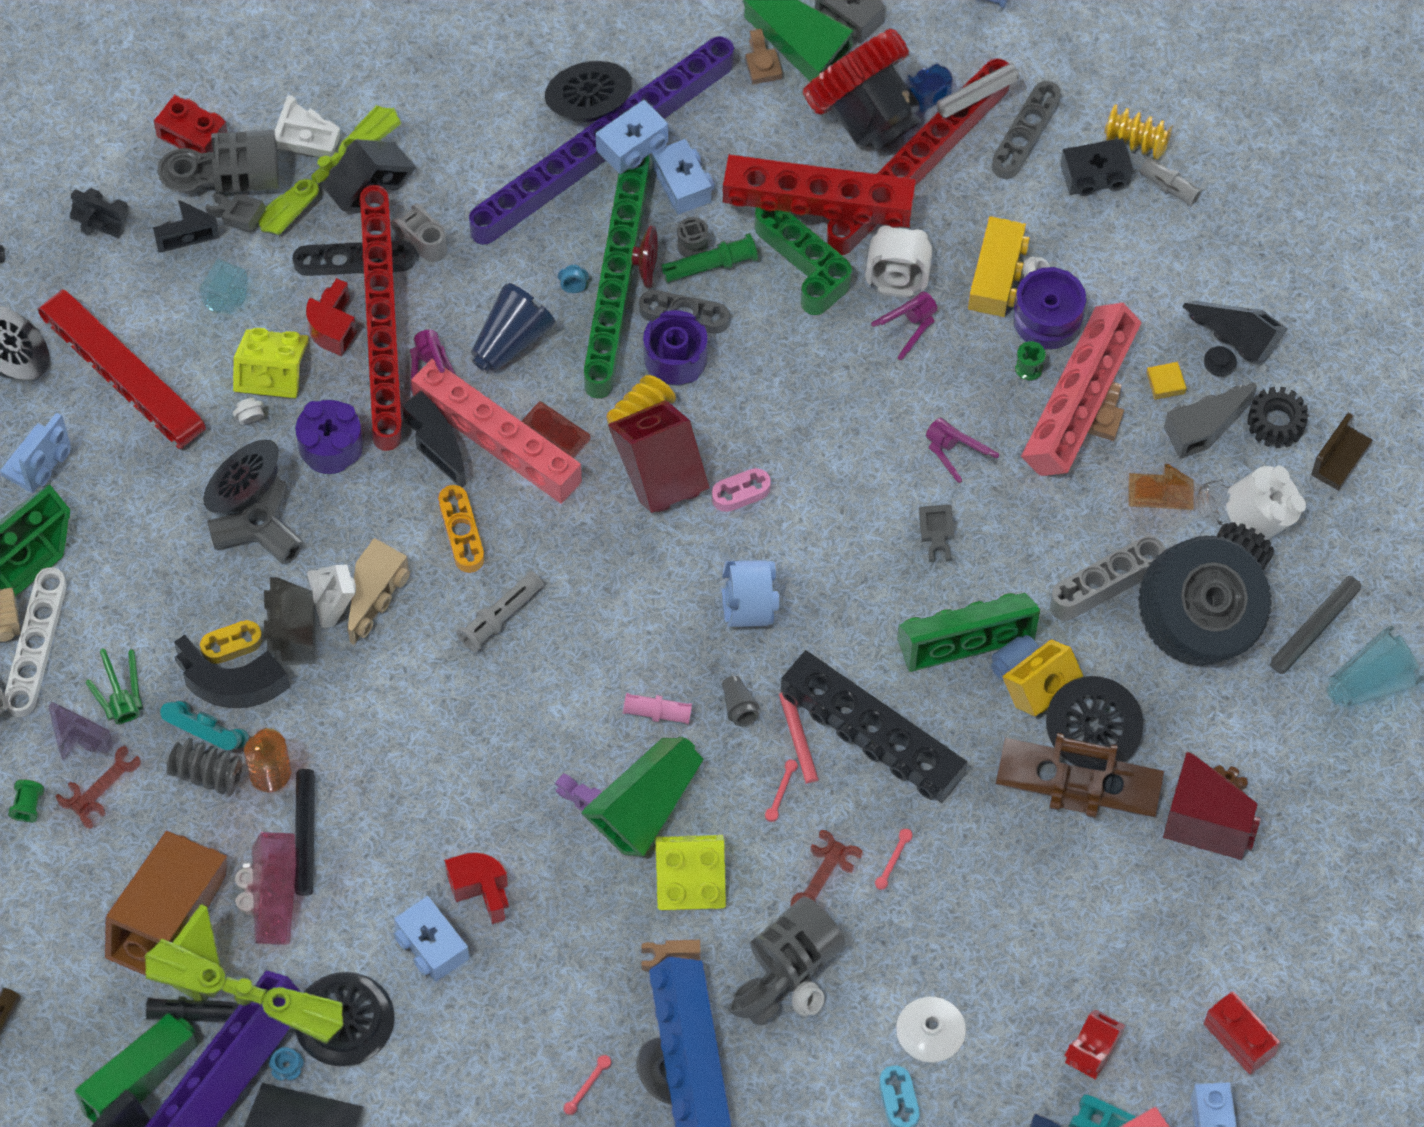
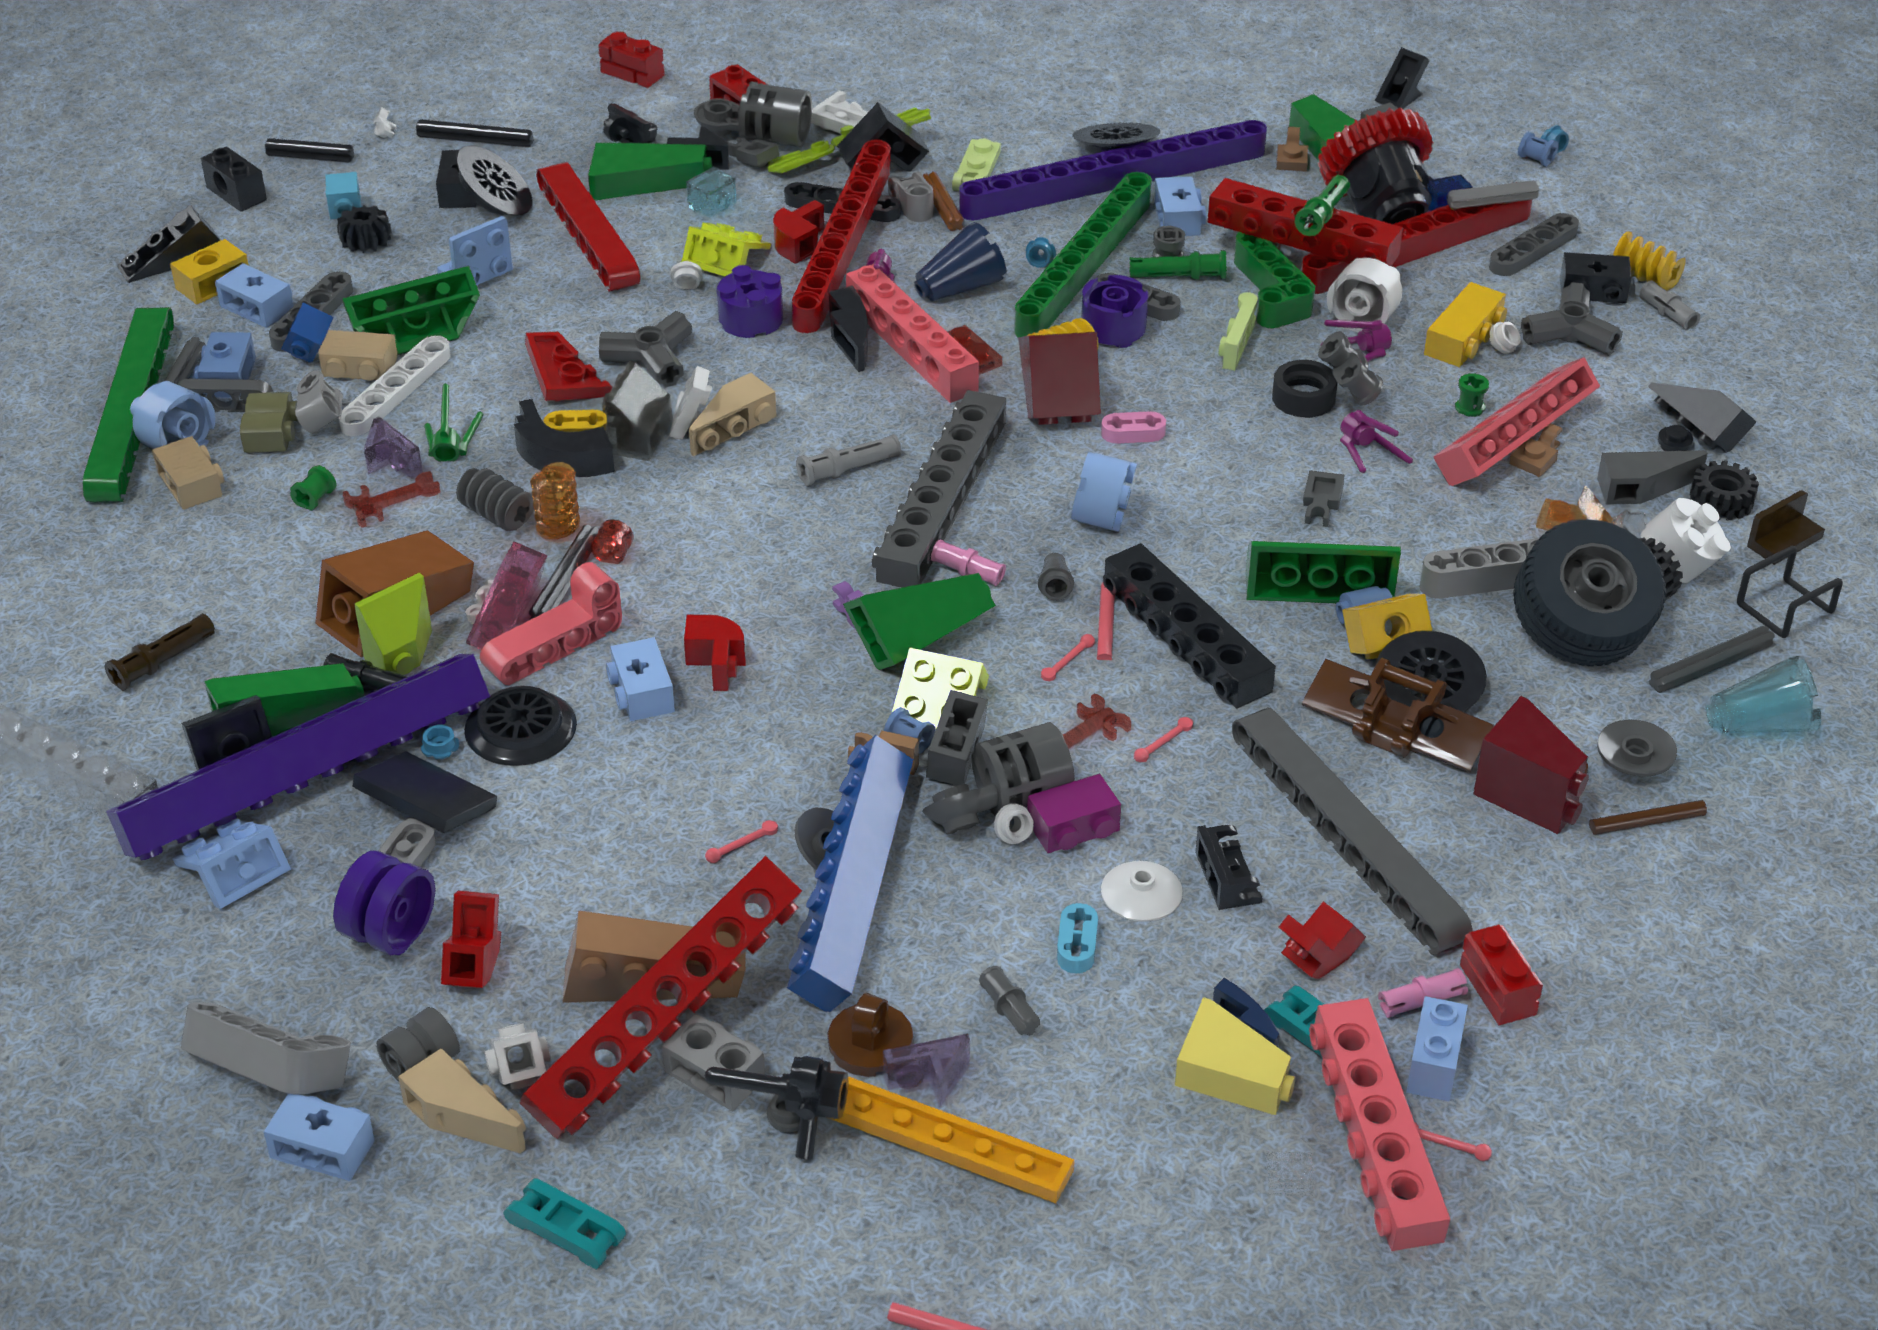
camera: 20 degrees right, 20 degrees down
lime piece [145,939,343,1043] -> none
teal plate [160,700,249,751] -> none
black piece [203,439,279,513] -> none
light orange beam [438,485,484,573] -> none
light blue brick [596,100,668,174] -> none
dark red dish [632,225,658,289] -> none
dark purple wheel [1013,267,1086,349] -> none
yellow tile [1146,362,1187,400] -> none
none -> coral beam [480,562,622,685]
none -> red wing [525,331,613,401]
none -> green slope [588,142,712,200]
none -> clear red wheel [591,519,634,564]
none -> red brick [598,31,665,88]
none -> dark grey brick [872,390,1007,588]
none -> medium blue bush [884,707,936,754]
none -> dark orange axle [923,171,964,231]
none -> dark grey brick [926,689,988,786]
none -> yellowish green plate [952,139,1001,191]
none -> magenta brick [1027,773,1121,854]
none -> black hinge [1195,825,1263,910]
none -> yellowish green plate [1218,292,1258,371]
none -> dark grey beam [1232,707,1473,955]
none -> black tyre [1272,359,1337,418]
none -> green pin [1295,175,1350,236]
none -> dark grey axle [1318,331,1383,406]
none -> bright pink pin [1378,968,1468,1018]
none -> dark grey piece [1521,282,1623,356]
none -> reddish brown bar [1589,800,1707,835]
none -> dark grey dish [1597,719,1677,777]
none -> black piece [1737,546,1843,638]

